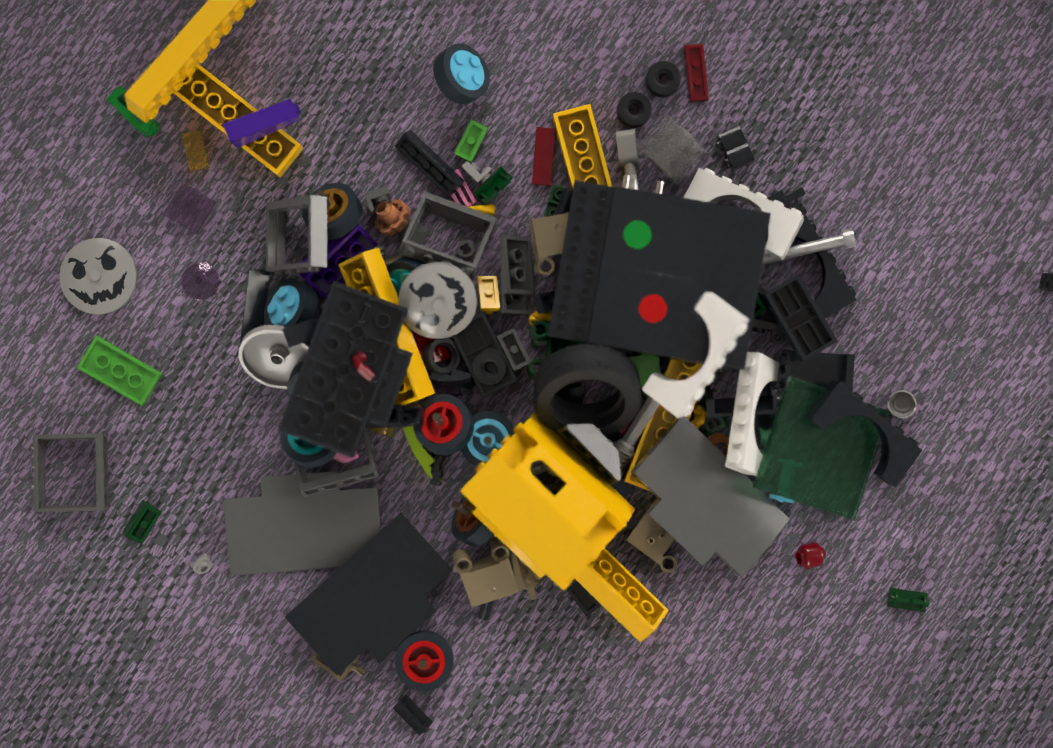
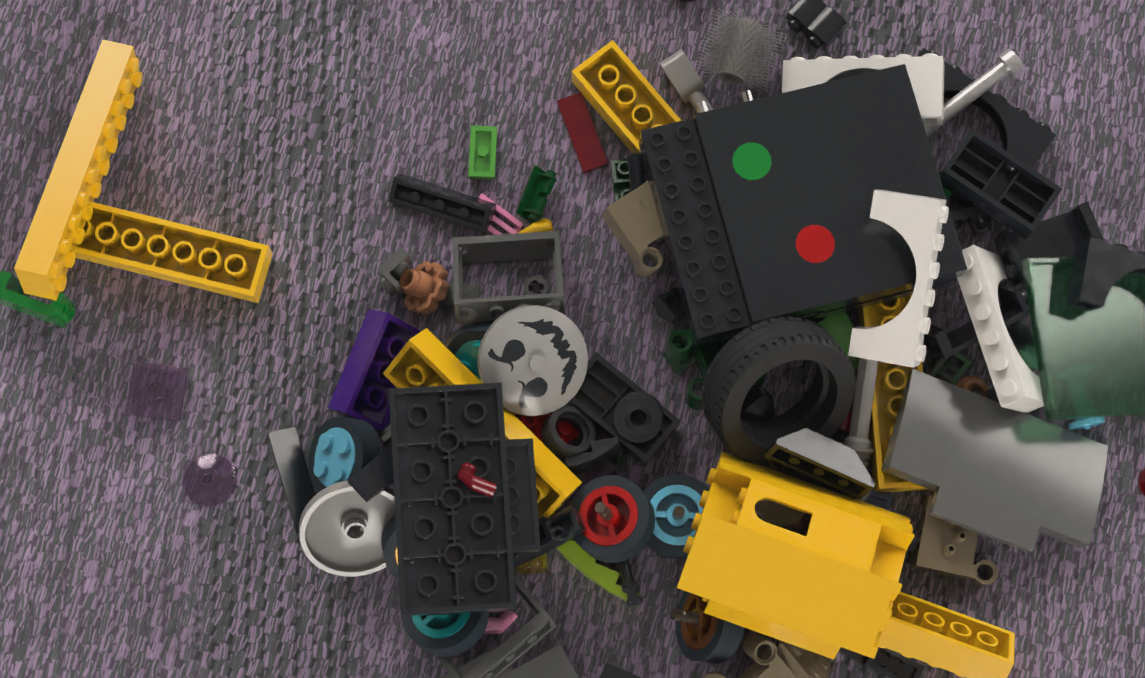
camera: 25 degrees left, 10 degrees down
light grey dish [60,238,138,315] -> none
bright green tile [77,335,163,407] -> none
clear yellow plate [182,130,210,172] -> none
dark purple slope [223,99,301,148] -> none
dark grey window [266,195,327,276] -> none
black wheel [302,183,362,240] -> none
wheel [433,43,490,104] -> none
light grey bracket [462,161,492,185] -> none
yellow plate [477,276,500,314] -> none
dark grey brick [497,328,531,372] -> none
dark grey slope [501,235,535,317] -> none
yellow arm [528,311,551,326] -> none
black tyre [617,92,652,128] -> none
yellow arm [691,404,706,429] -> none
black slope [766,187,806,204] -> none

